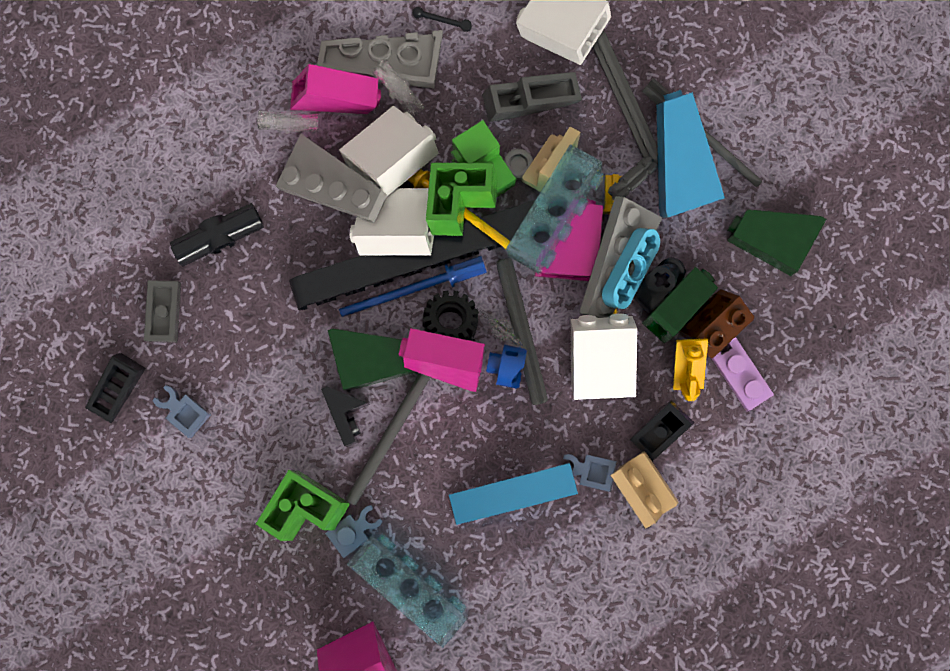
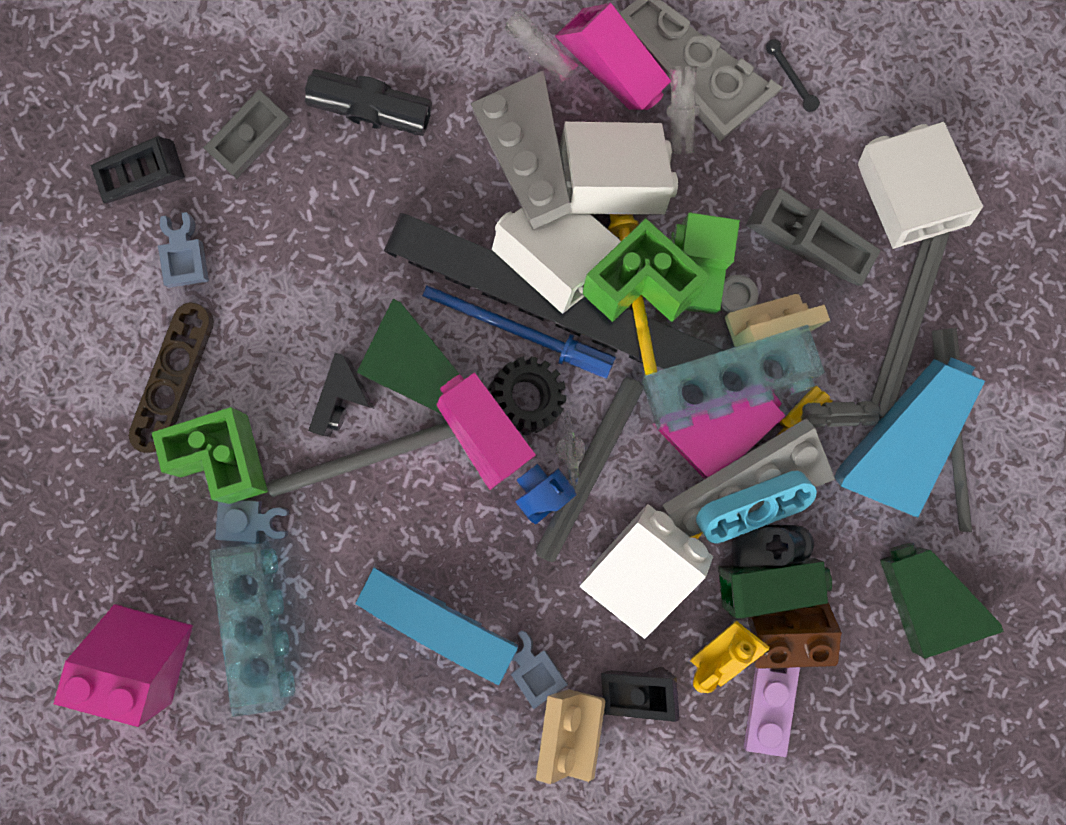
camera: 40 degrees right, 5 degrees up
none -> dark brown beam [128,302,214,453]

